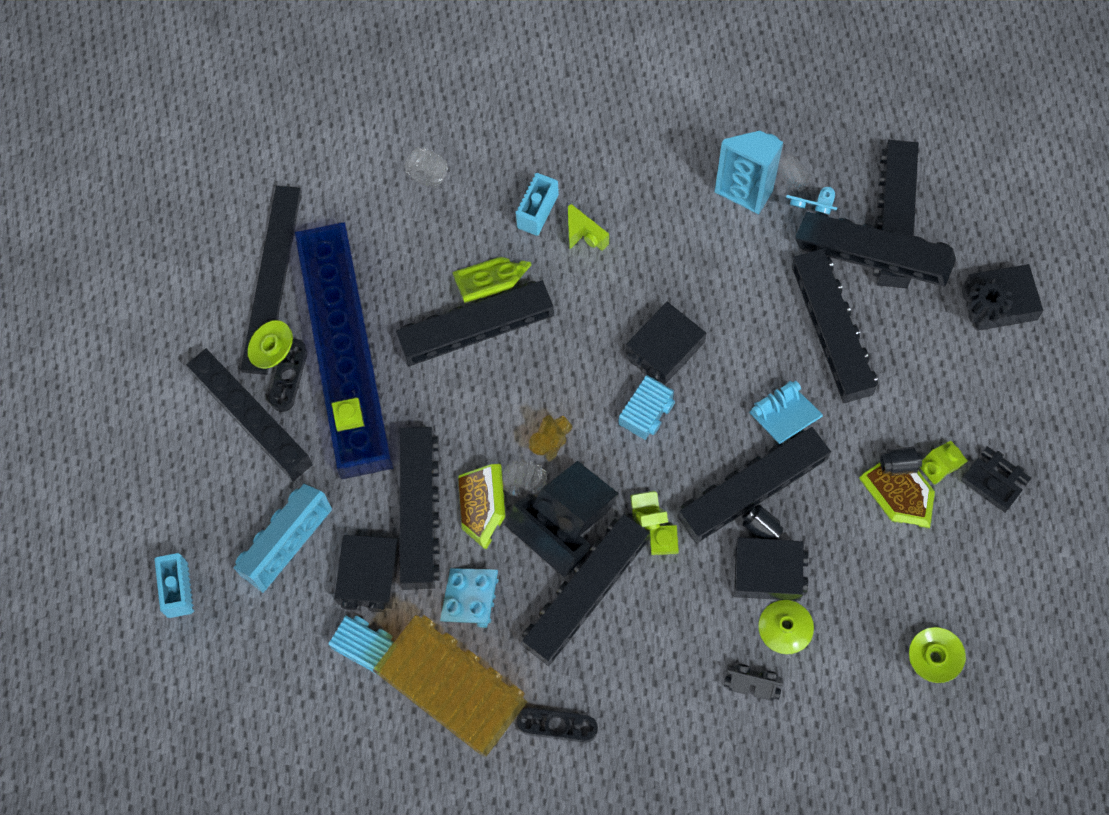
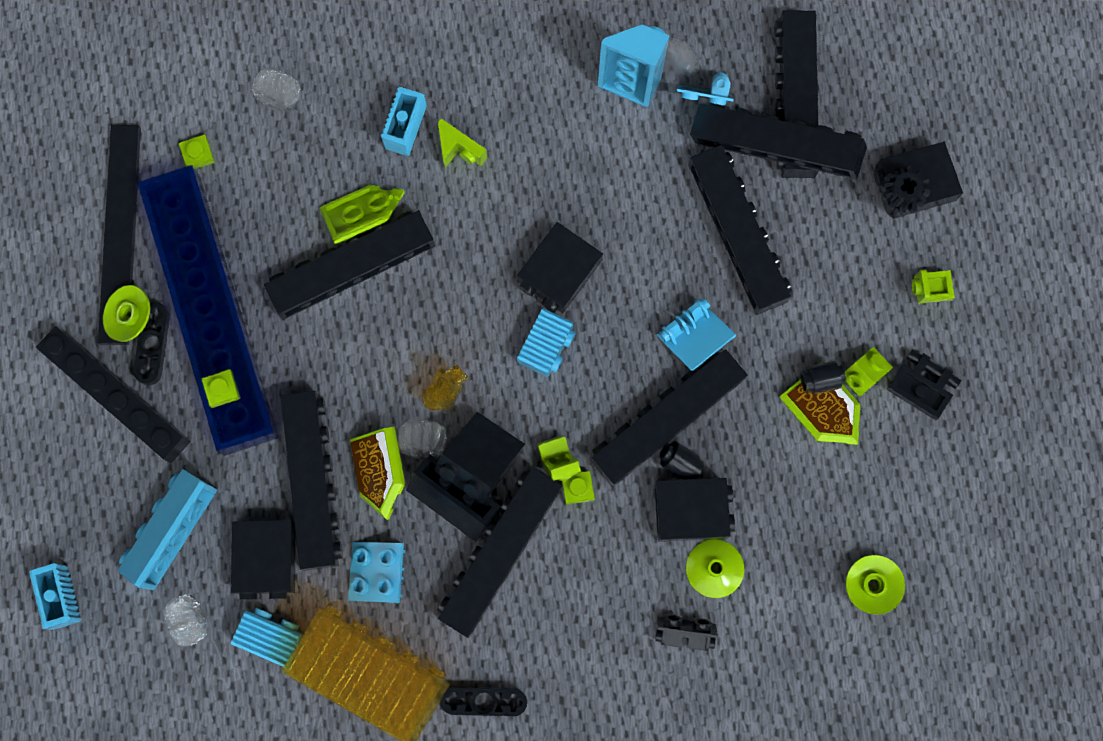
camera: 10 degrees left, 10 degrees up
none -> clear gear [163,594,208,647]
none -> lime plate [179,134,215,171]
none -> lime bracket [911,269,955,304]

